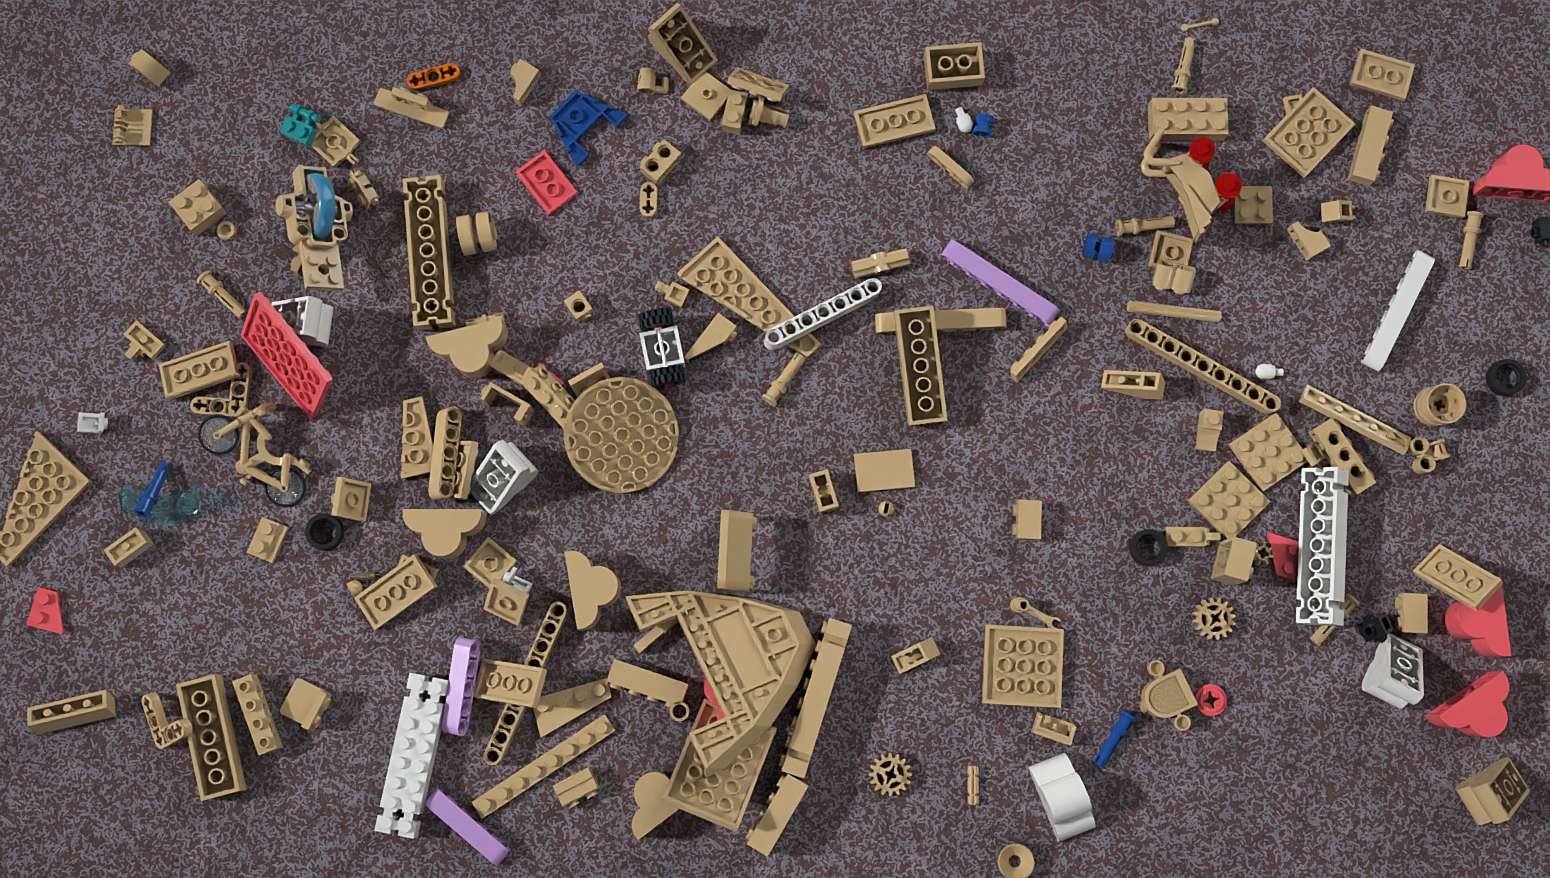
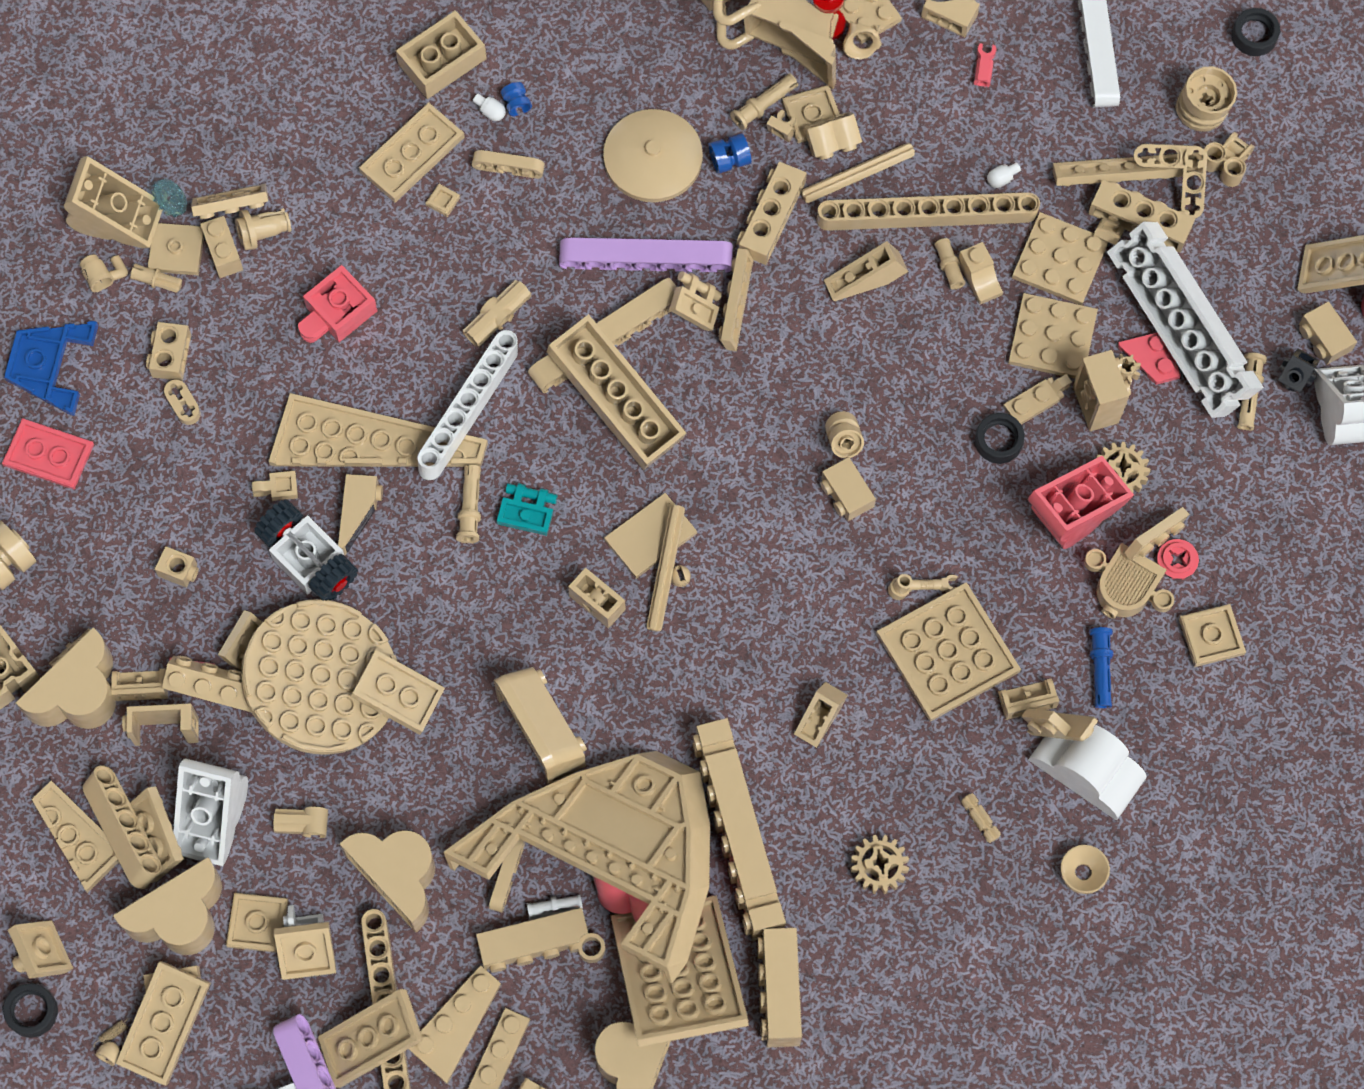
camera: 35 degrees left, 10 degrees down
none -> tan axle [130,263,182,293]
none -> clear light blue gear [152,179,187,218]
none -> tan piece [273,807,328,838]
none -> coral brick [298,265,377,343]
none -> tan plate [350,650,445,735]
none -> tan tile [426,184,460,217]
none -> teal plate [497,483,558,536]
none -> white pin [527,894,583,921]
none -> tan dish [604,109,703,202]
none -> tan axle [647,505,685,632]
none -> tan plate [669,271,722,331]
none -> tan brick [736,161,807,265]
none -> tan tile [767,110,796,142]
none -> tan wheel [825,411,864,458]
none -> tan piece [843,21,881,60]
none -> tan pin [935,238,965,290]
none -> coral bar [974,43,996,87]
none -> tan bracket [1021,708,1098,741]
none -> coral brick [1028,456,1134,549]
none -> tan plate [1124,507,1190,560]
none -> tan beam [1134,144,1207,218]
none -> tan plate [1179,604,1246,667]

